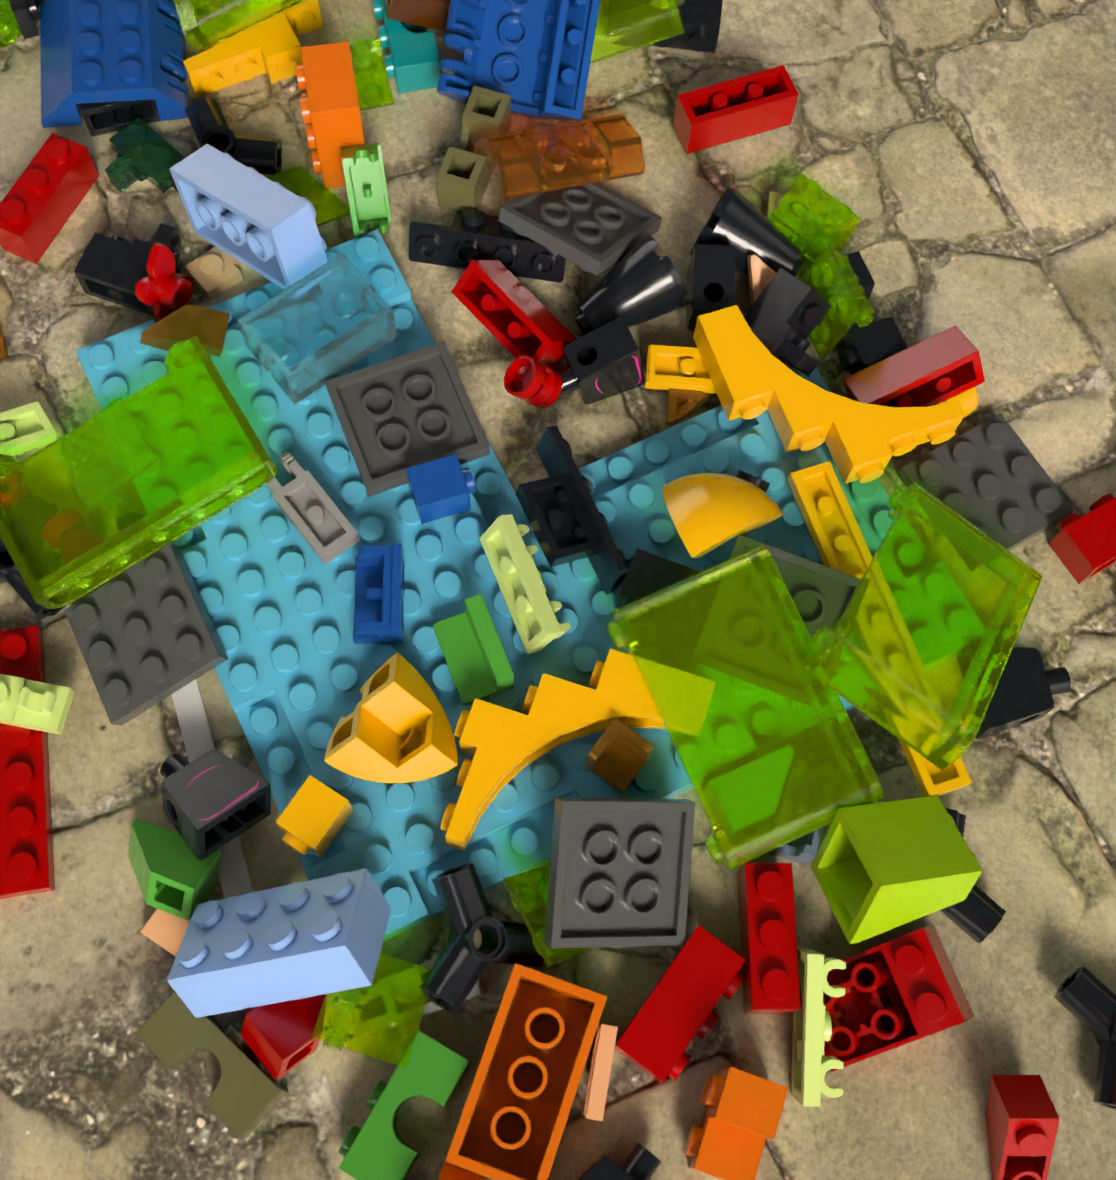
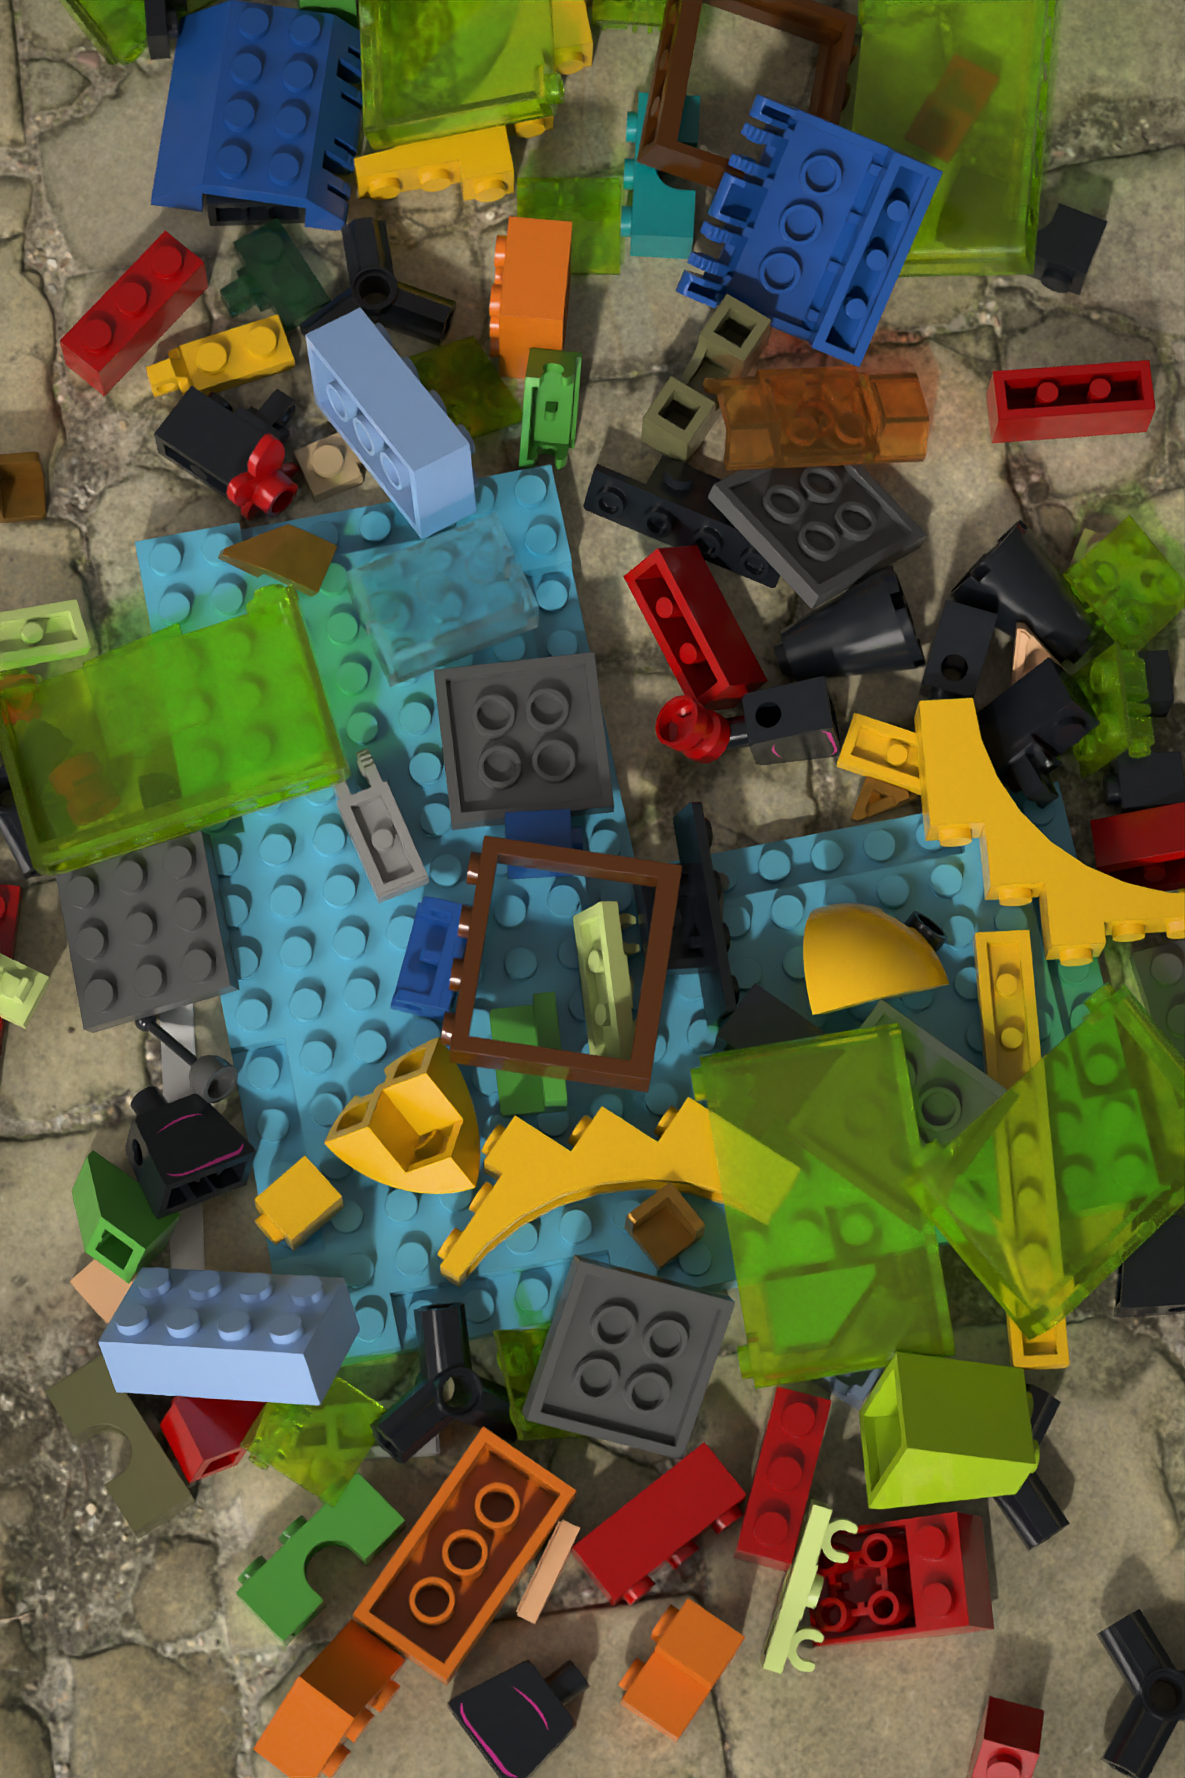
camera: 15 degrees right, 5 degrees up
none -> dark grey hinge [135,1015,238,1103]
none -> yellow hinge [146,314,295,397]
none -> reddish brown window [440,835,682,1093]

